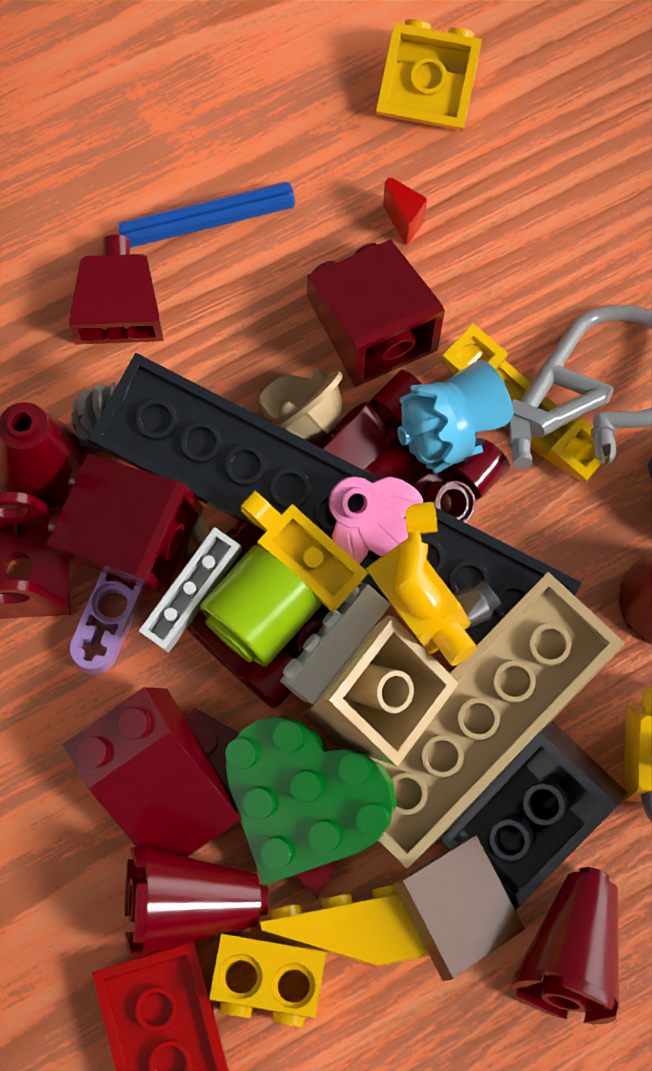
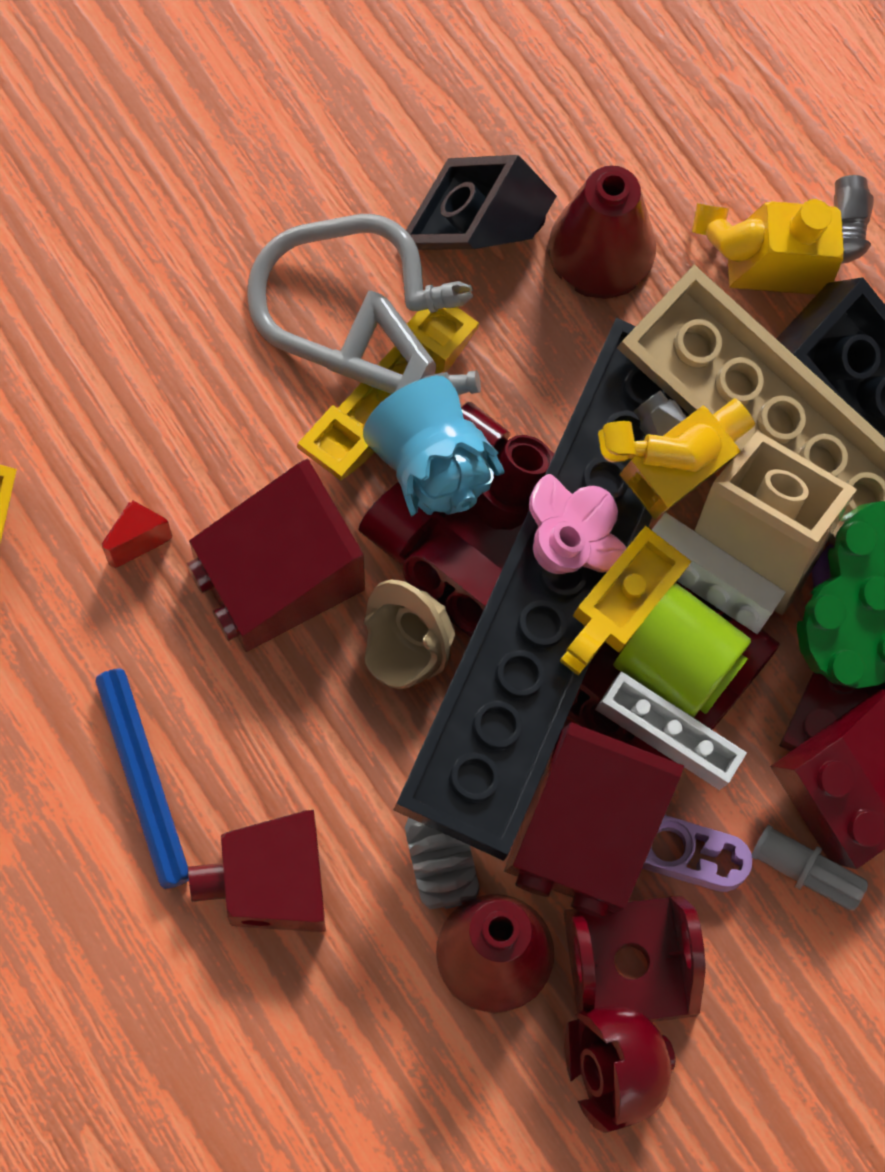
camera: 95 degrees left, 0 degrees up
none -> light grey axle [752,824,868,911]

